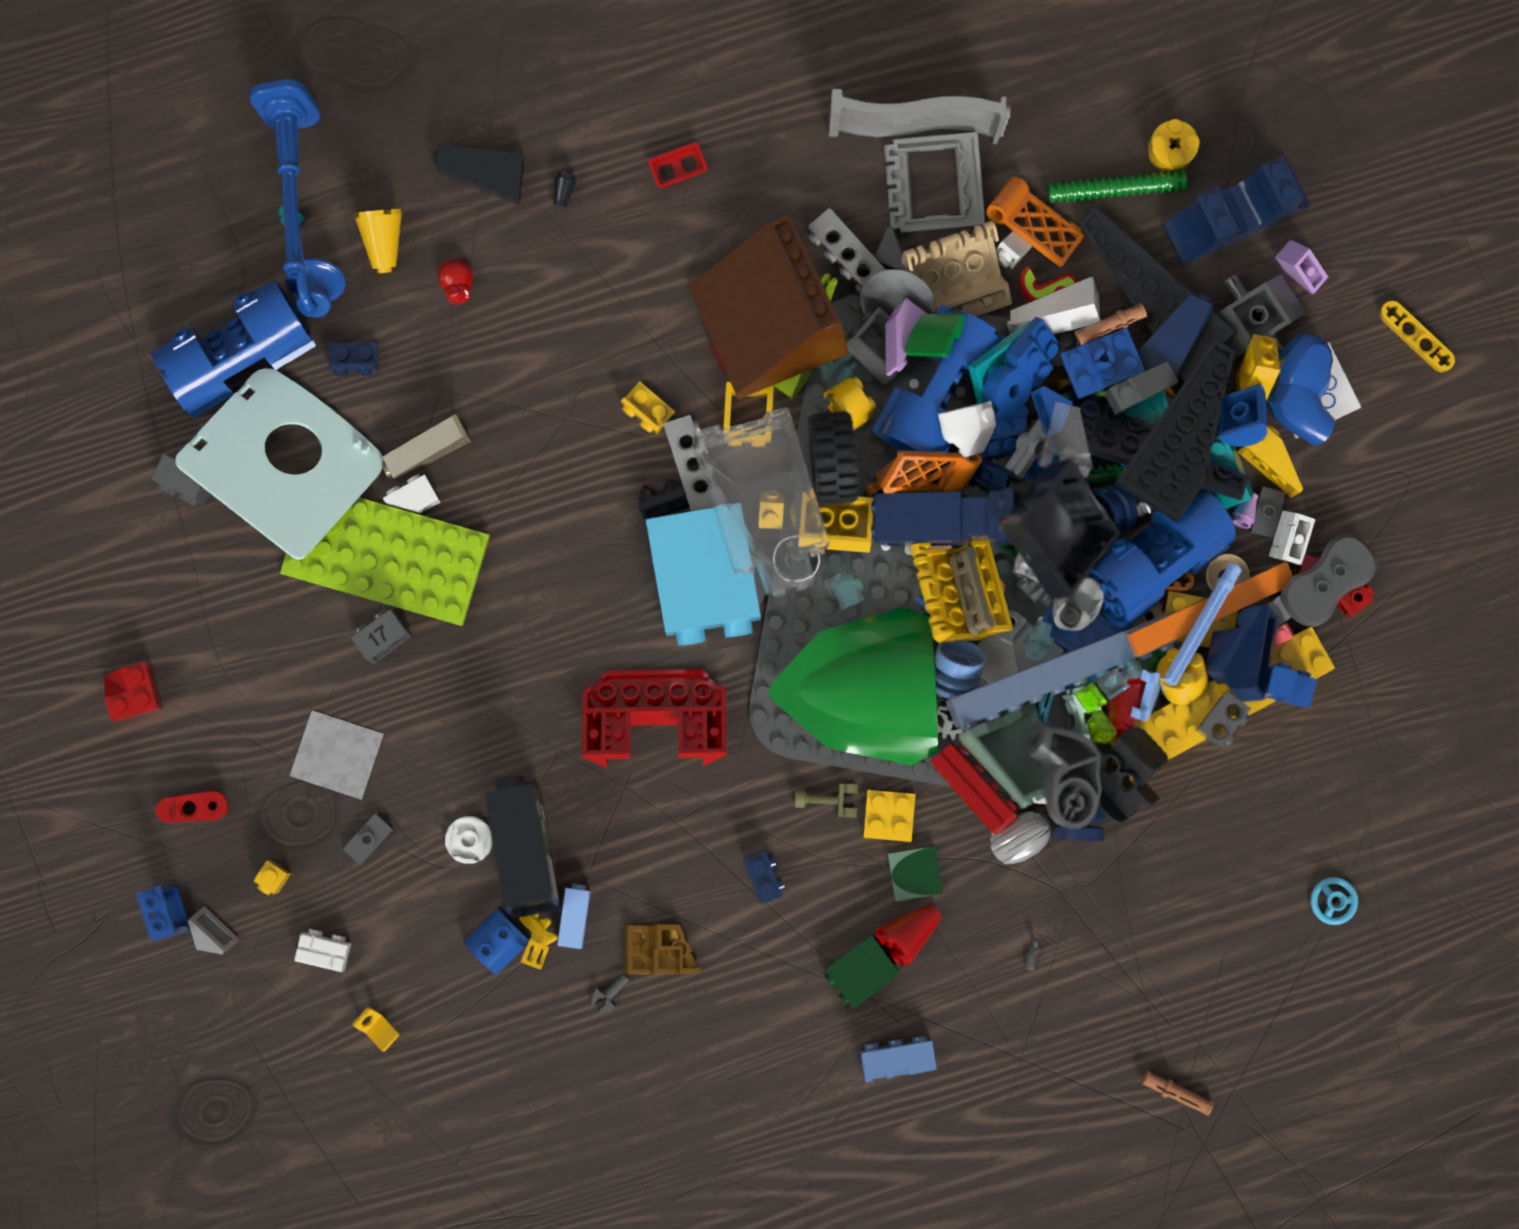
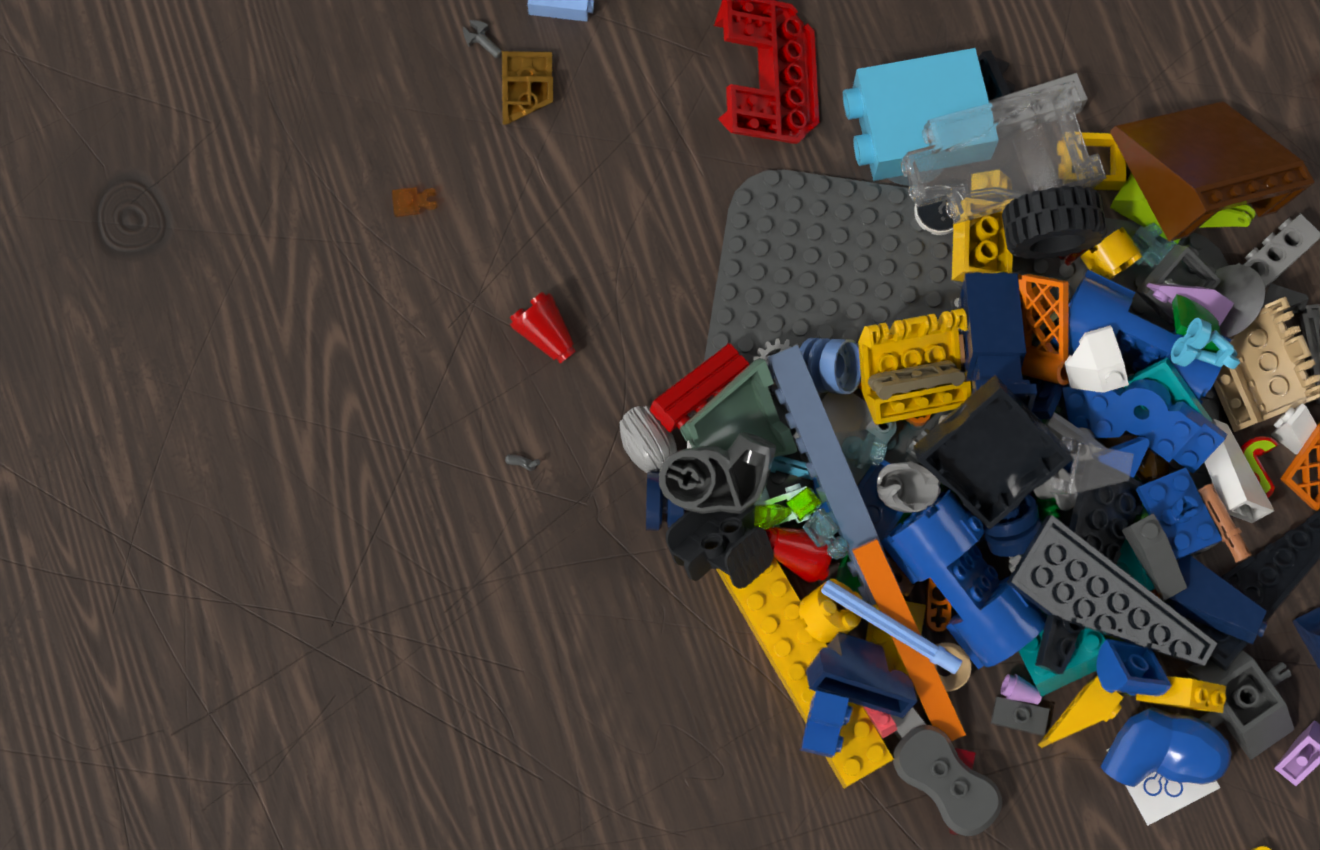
camera: 90 degrees right, 10 degrees down
yellow bracket [621,381,676,434] -> none
dark blue brick [743,851,785,905] -> none
green windscreen [768,607,938,766] -> none
olive bar [795,784,858,818] -> none
dark green panel [824,935,900,1009] -> none
clear light blue brick [830,572,864,611] -> none
medium blue wedge [860,1036,937,1082] -> none
yellow plate [863,790,915,842] -> none
dark green tile [888,846,943,901] -> none
light blue flag [1130,670,1163,721] -> none
nougat pin [1142,1070,1214,1116] -> none
dark grey brick [1195,691,1251,748] -> none
white brick [1269,511,1315,565] -> none
medium azure piece [1310,877,1358,925] -> none
red brick [1337,584,1374,618] -> none
none -> clear orange plate [392,187,438,217]
none -> medium azure piece [1171,318,1240,369]

